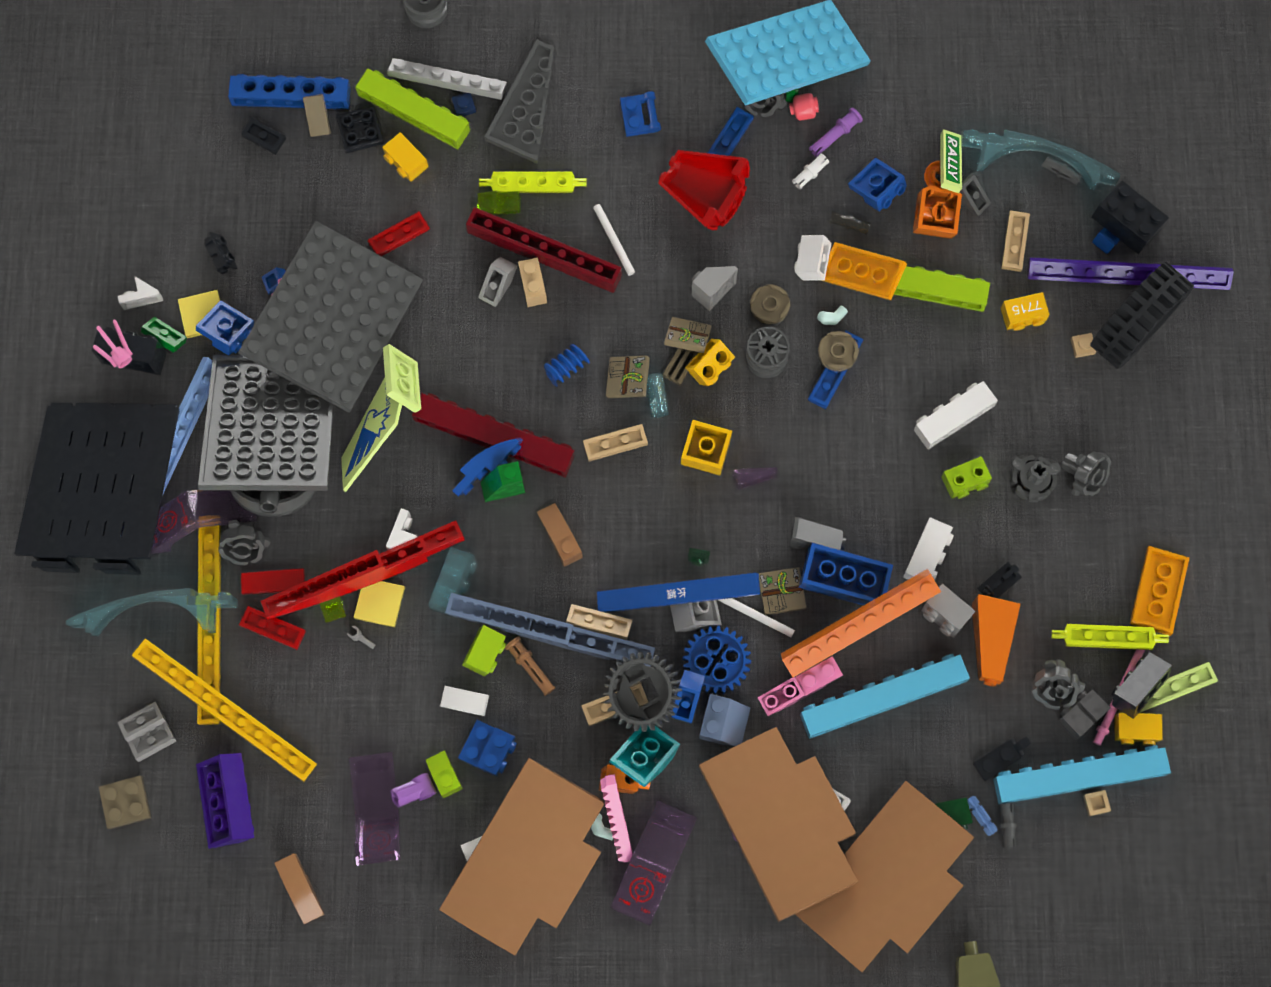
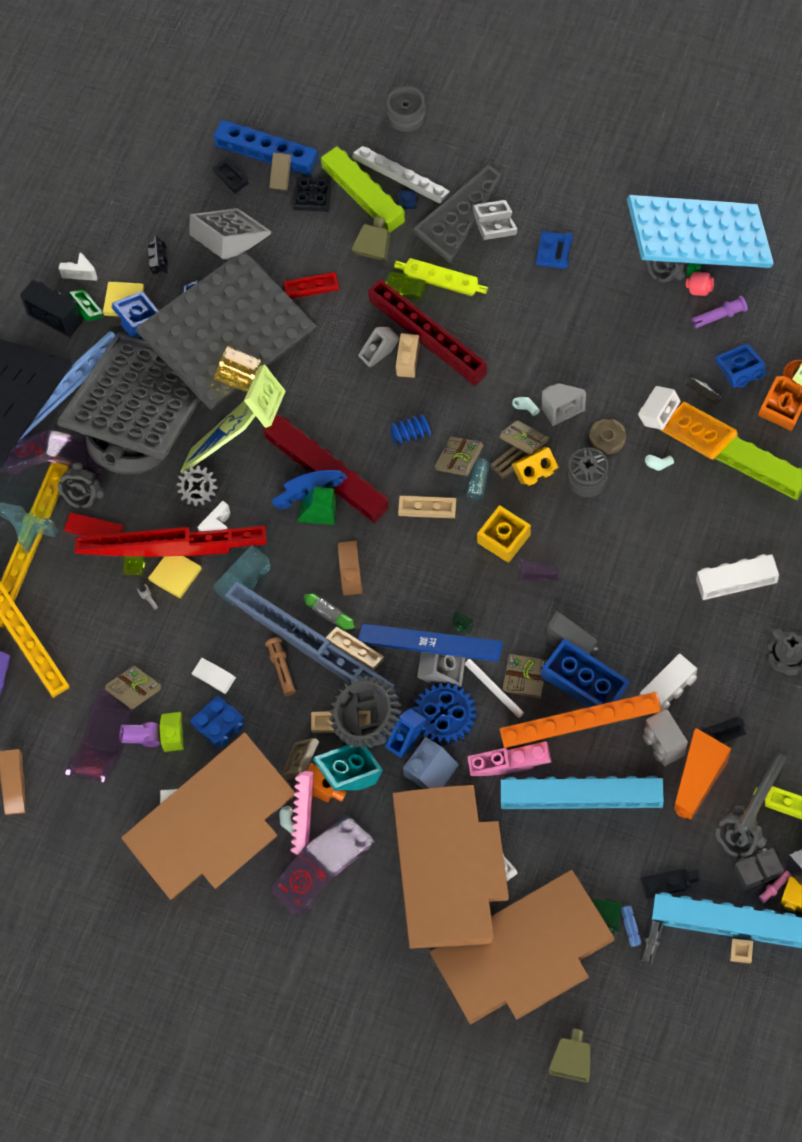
camera: 25 degrees right, 10 degrees down
bright pink plant [93,319,133,368] -> none
red plate [239,606,306,650] -> none
yellow brick [382,132,428,182] -> none
lime brick [462,625,506,676] -> none
white bar [593,204,635,276] -> none
red cone [658,150,750,231] -> none
blue tile [708,107,754,156] -> none
white pin [792,153,829,190] -> none
blue tile [808,330,864,410] -> none
dark tan tile [818,331,859,372] -> none
lime brick [941,456,992,499] -> none
none -> dark tan tile [105,666,161,709]
none -> light grey gear [177,466,218,506]
none -> light grey slope [189,208,271,260]
none -> clear yellow slope [213,346,261,393]
none -> dark tan tile [281,738,319,780]
none -> piece [304,593,354,631]
none -> olive torso [352,217,390,262]
none -> light grey slope [473,200,518,240]
none -> light aqua arm [512,397,540,416]
none -> dark grey axle [737,753,786,833]

